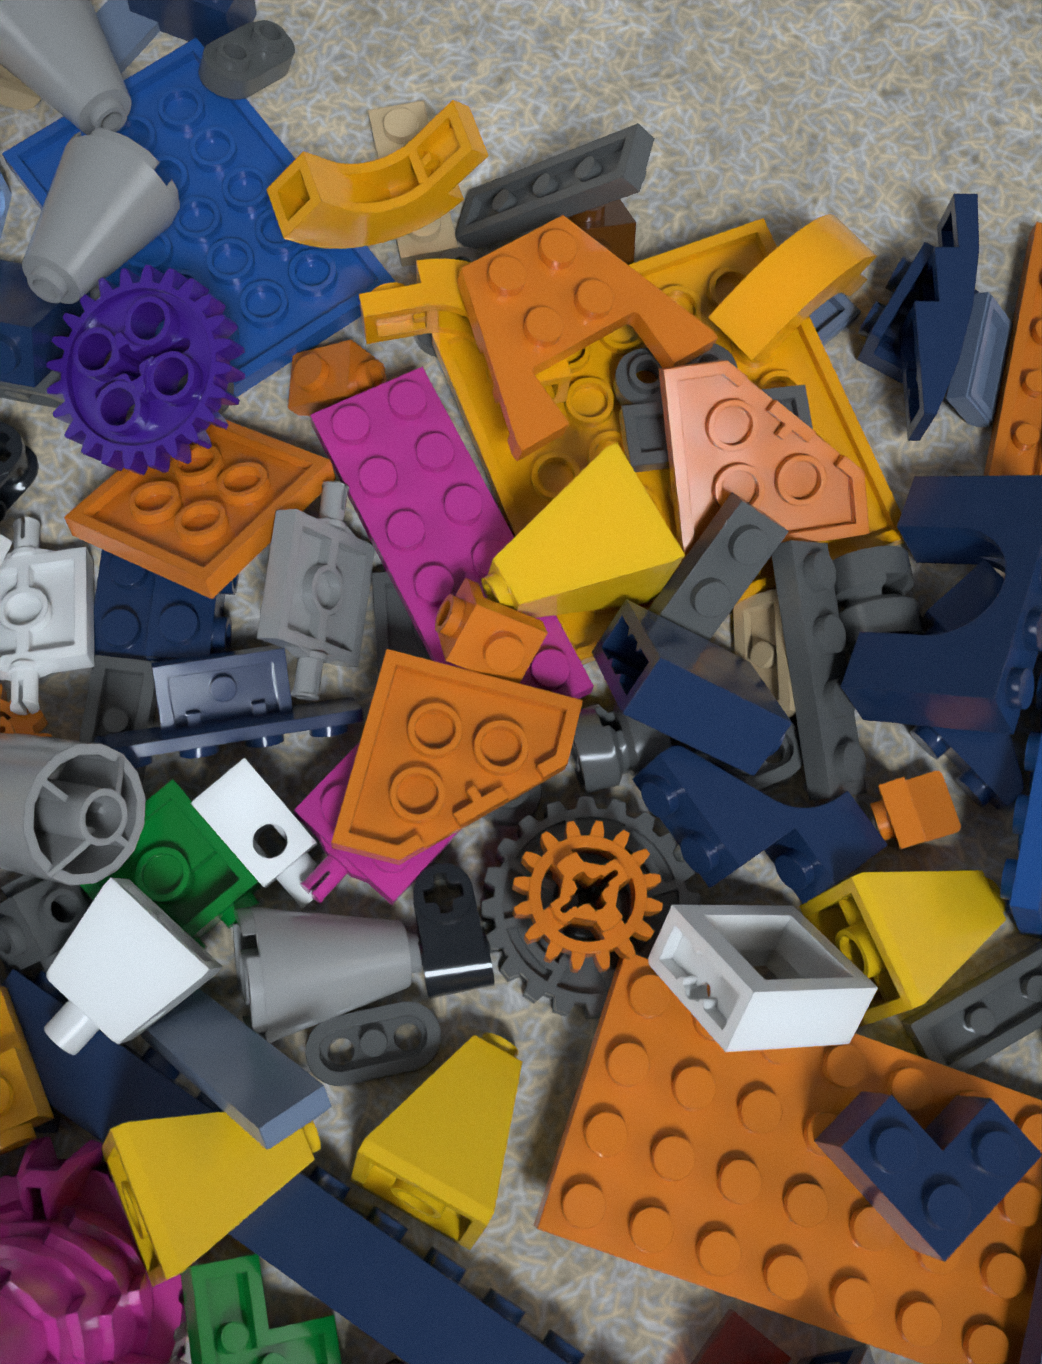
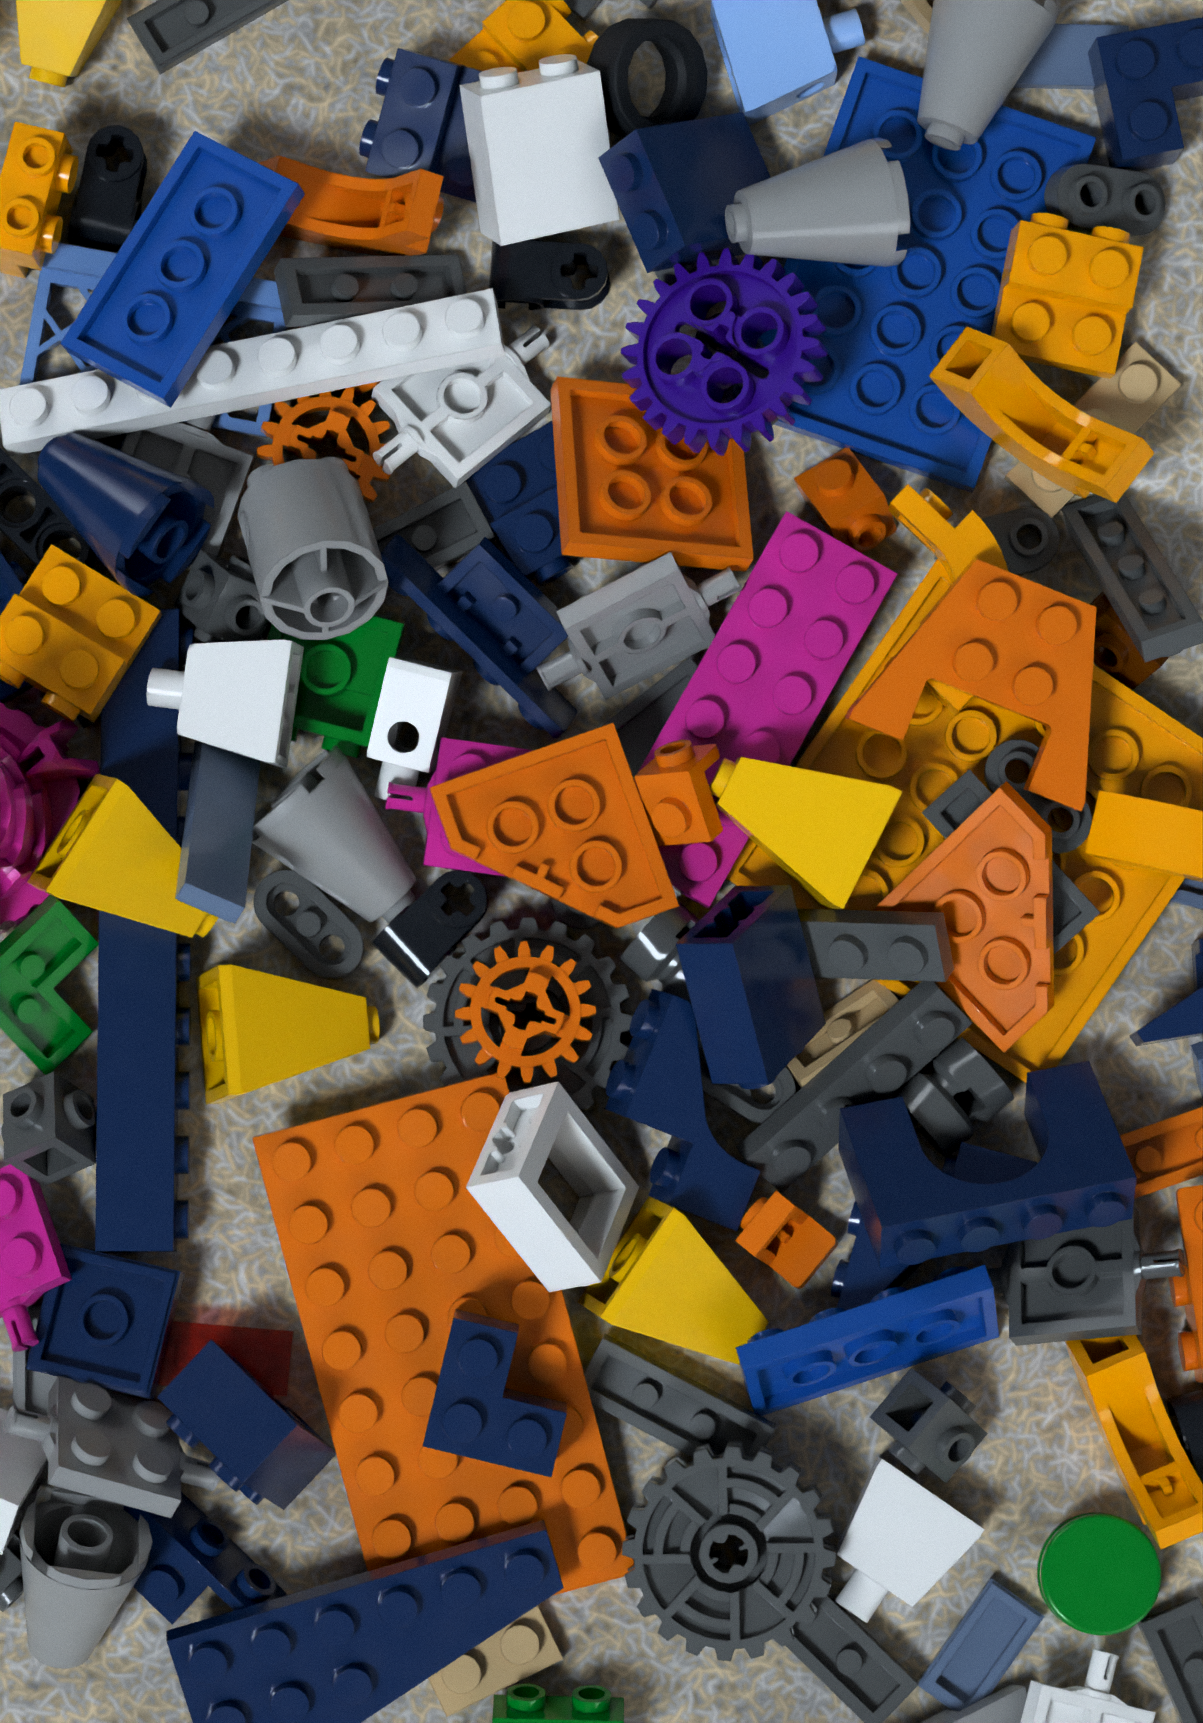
camera: 60 degrees right, 10 degrees up
none -> light orange plate [991,213,1144,379]

